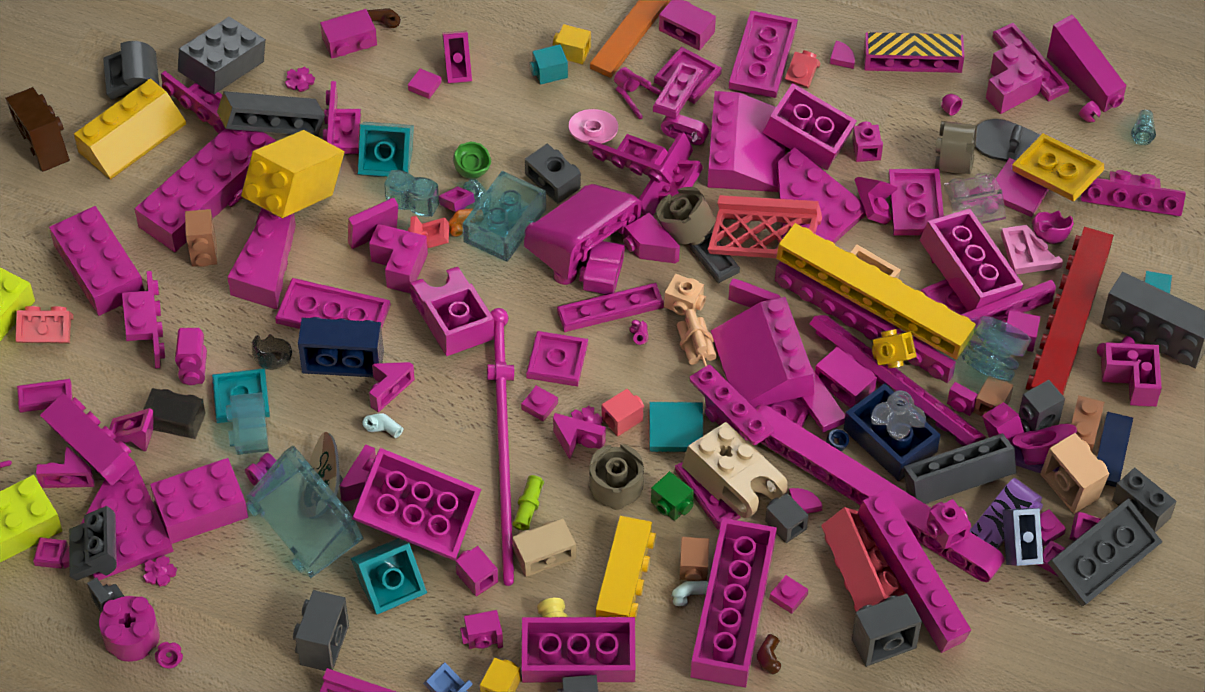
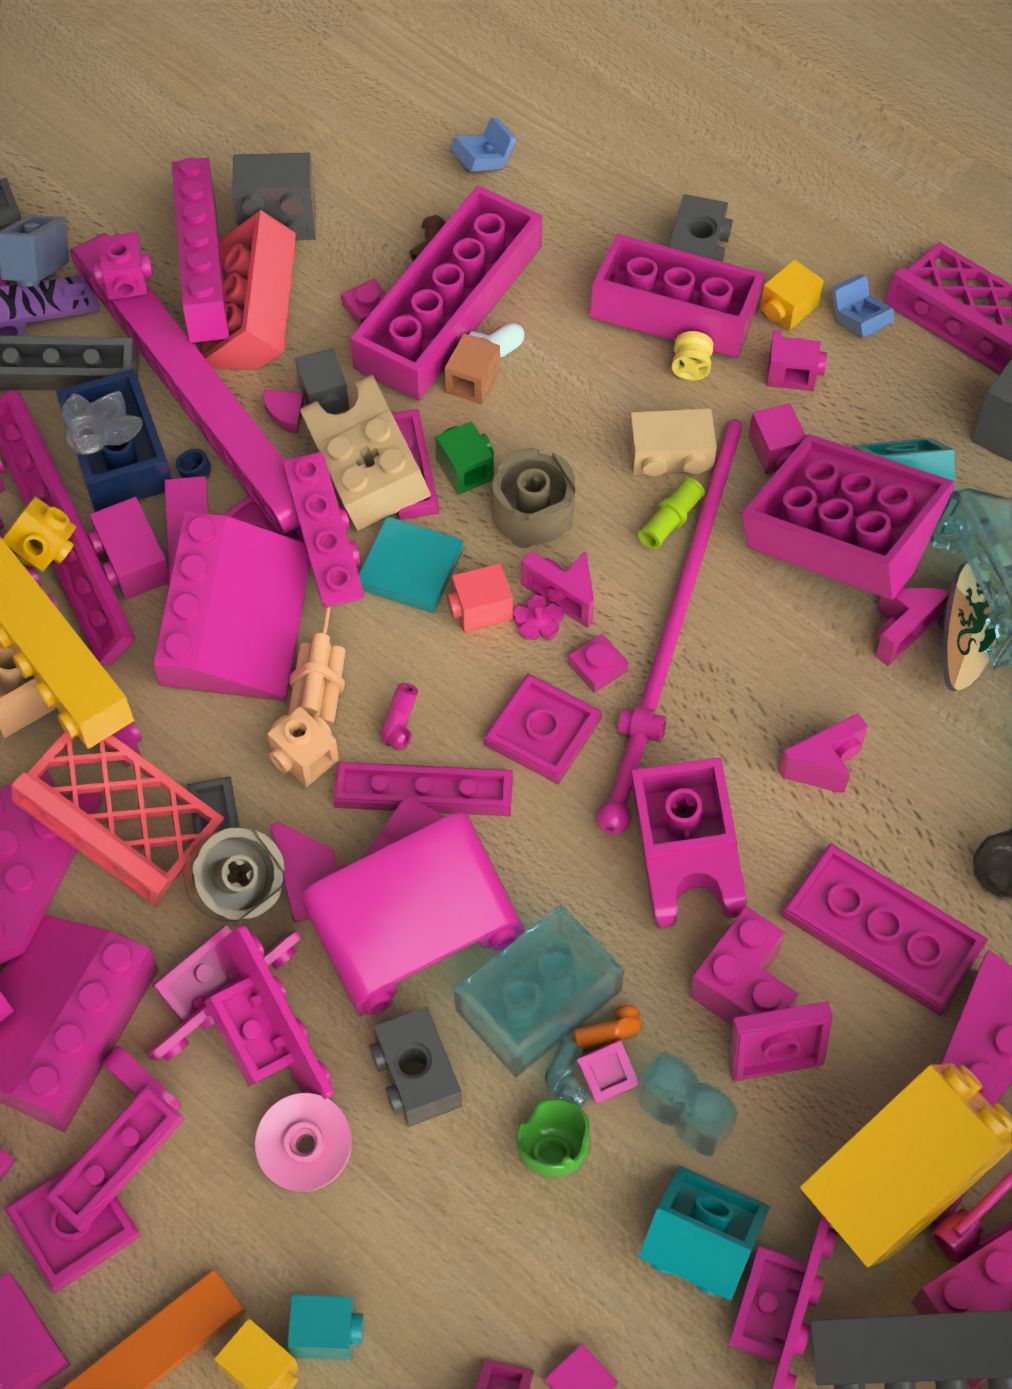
camera: 160 degrees left, 5 degrees up
dark blue brick [298,317,384,378] -> none
light aqua arm [362,413,403,438] -> none
coral bracket [408,216,449,249] -> none
yellow brick [596,516,656,620] -> none
dark pink plant [614,67,662,119] -> none
dark pink tile [728,278,781,308] -> none

